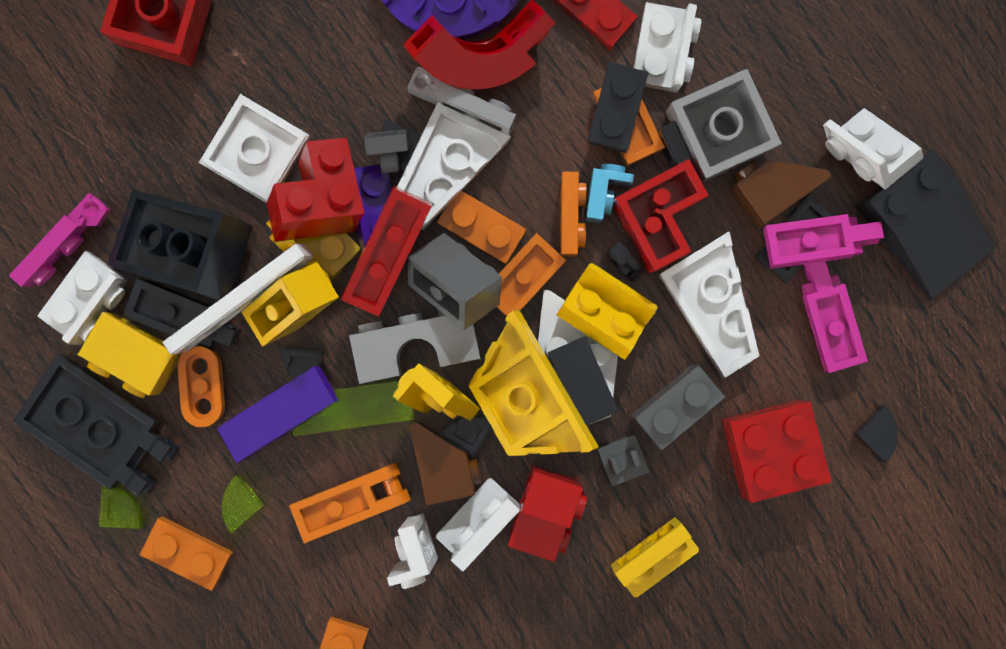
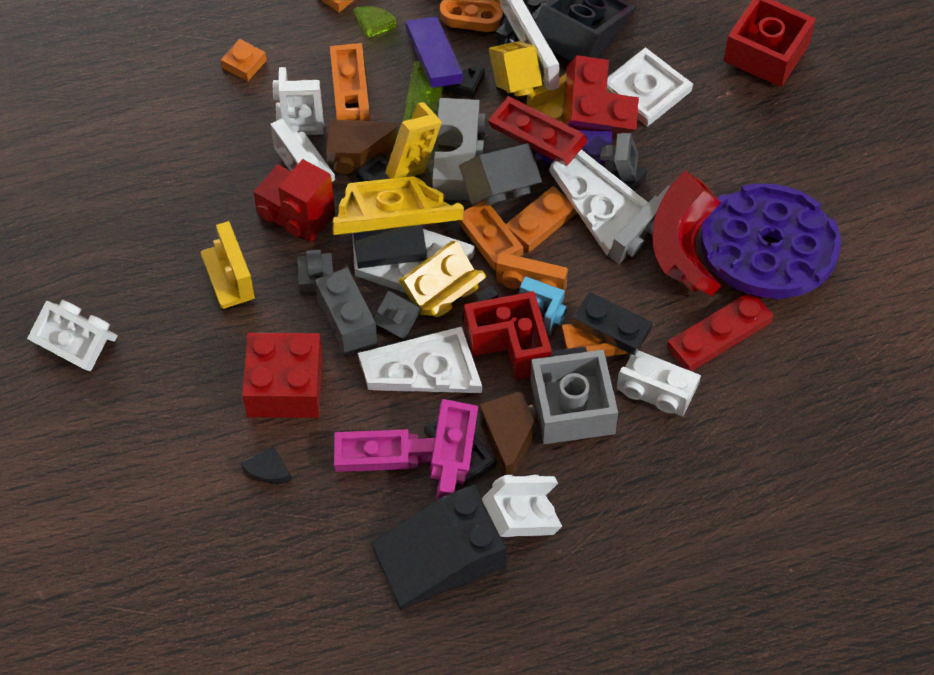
camera: 105 degrees right, 30 degrees down
none -> dark grey tile [374,290,421,340]

